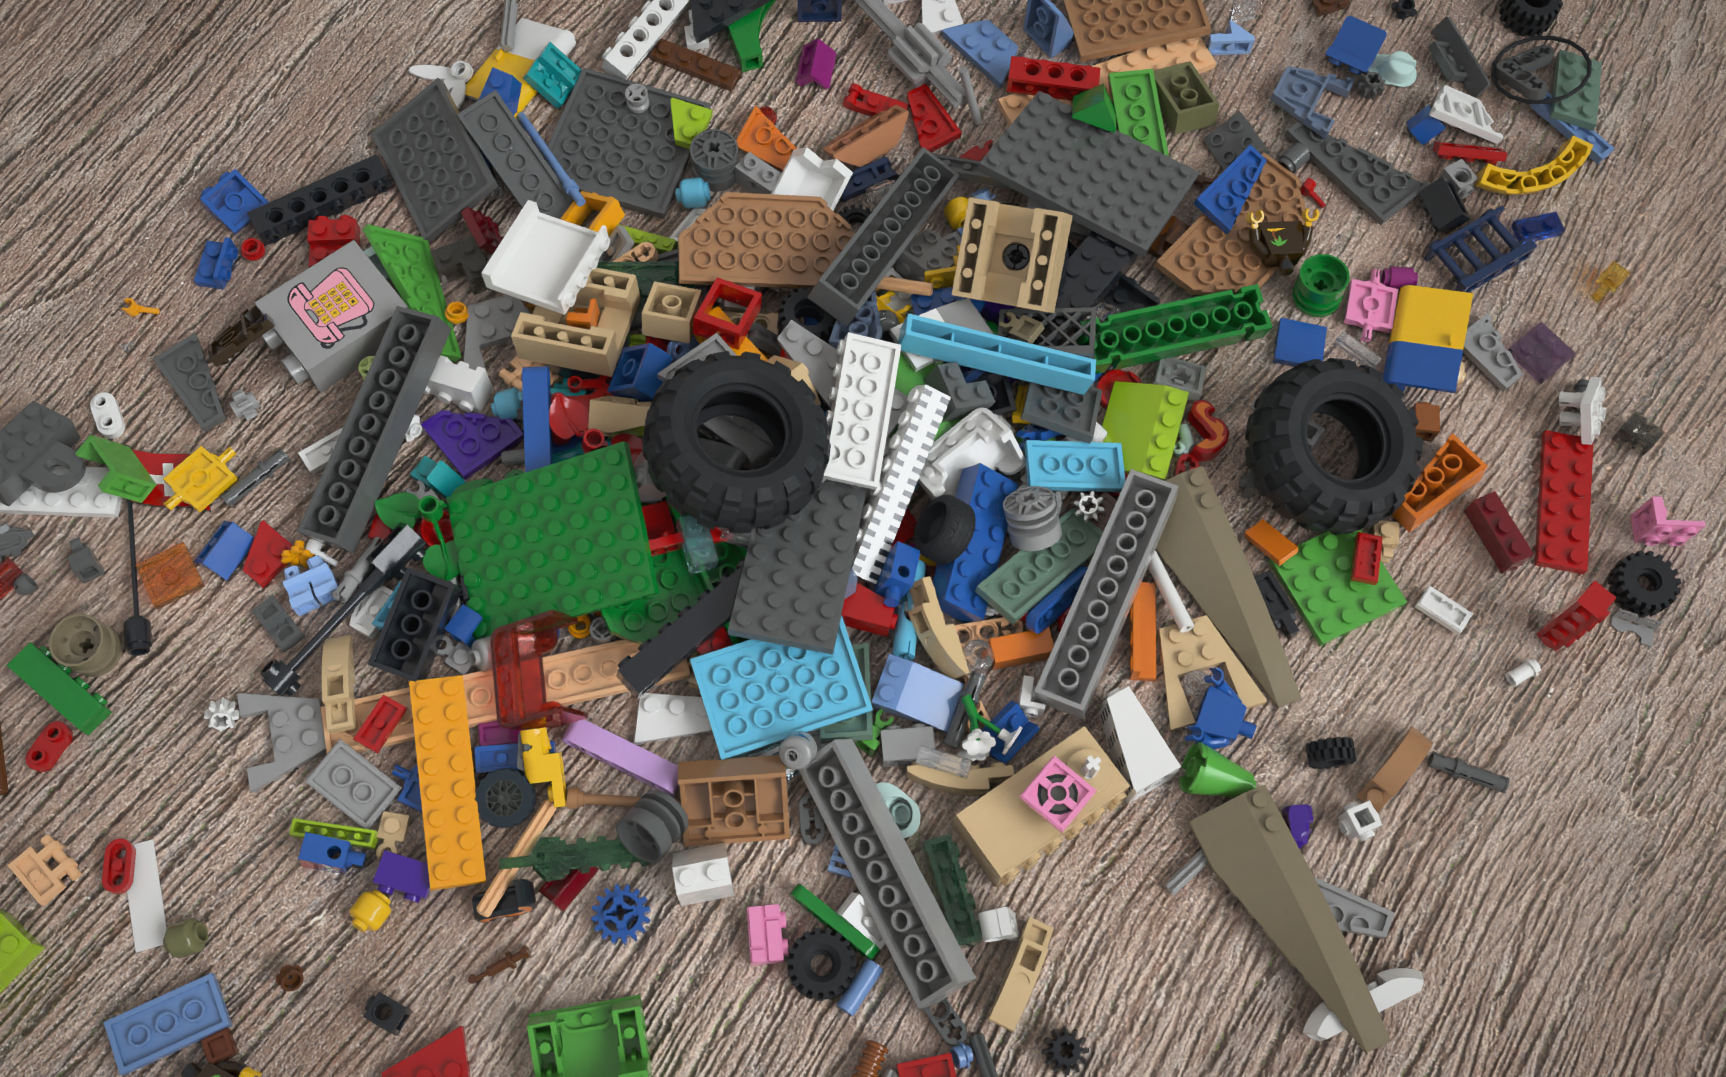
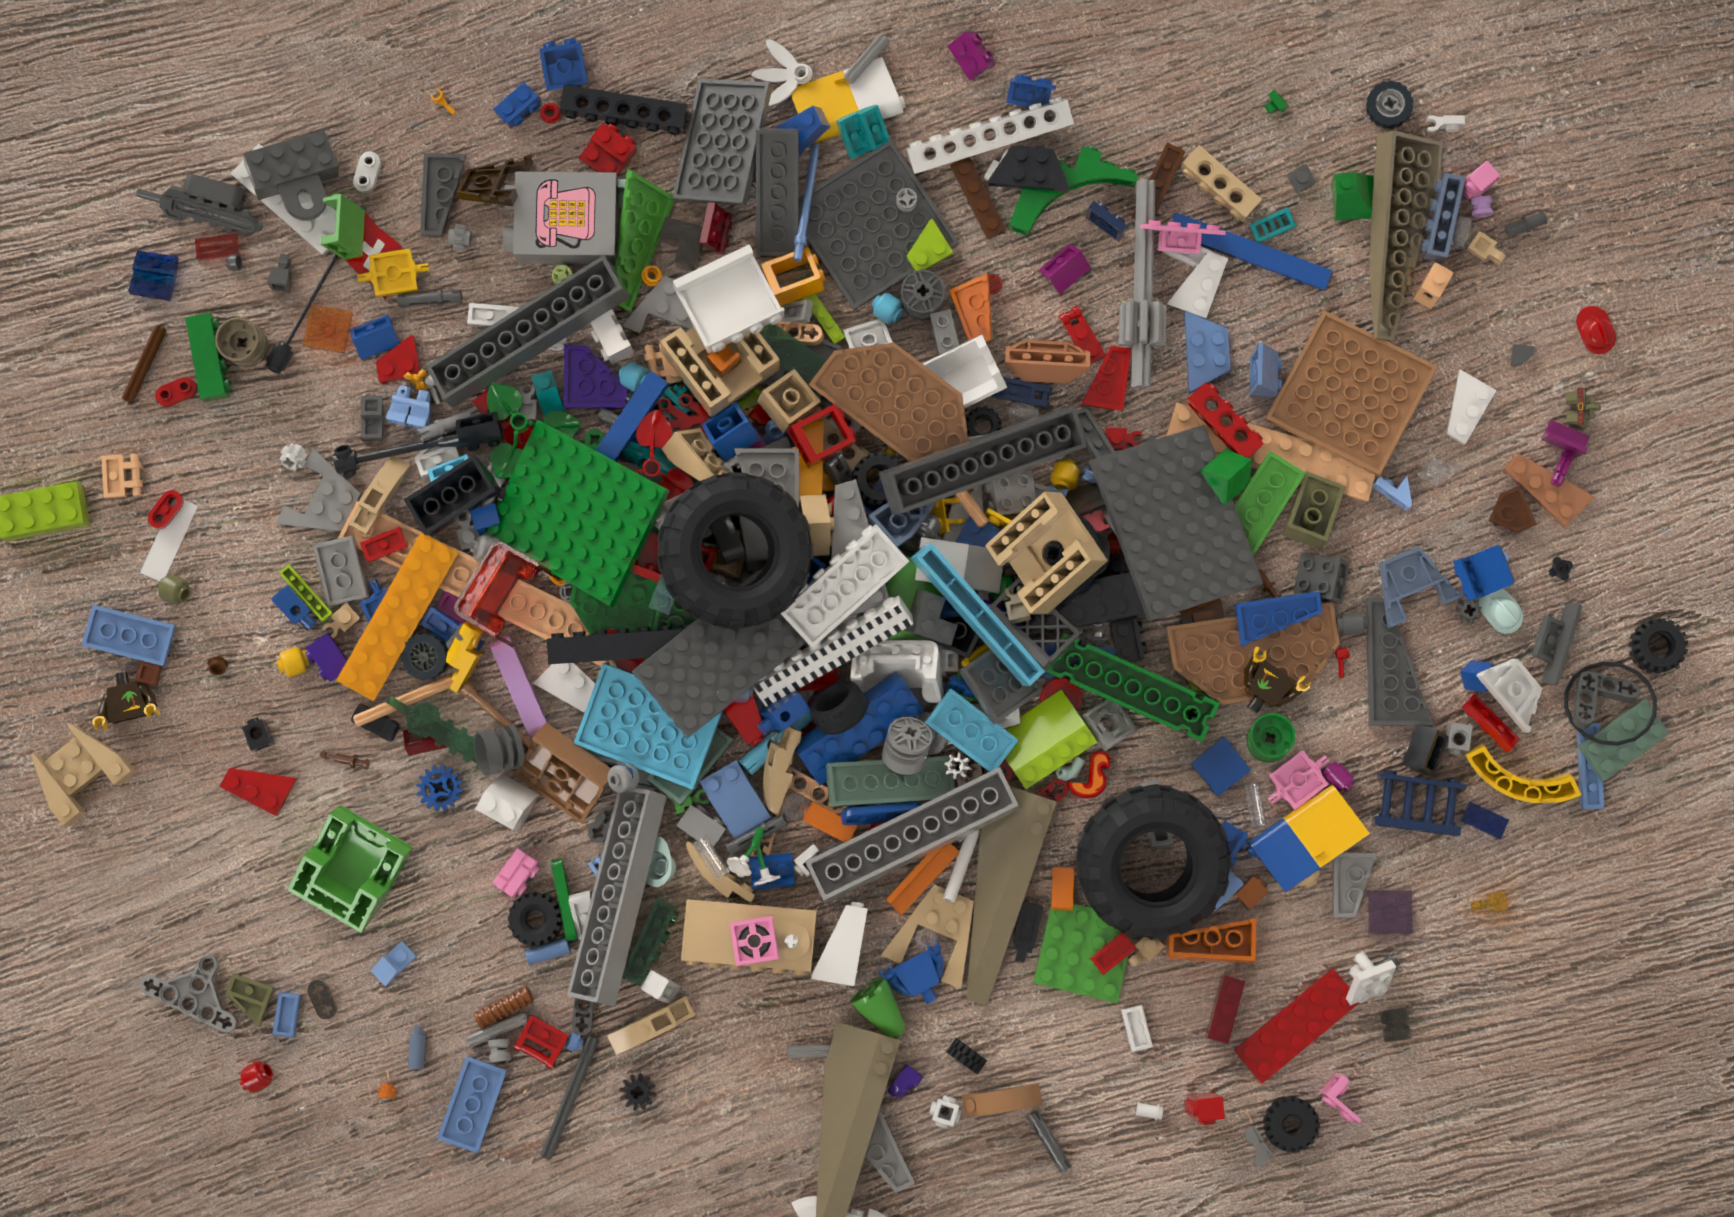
camera: 45 degrees right, 15 degrees up
light grey bar [959,66,982,125] -> none

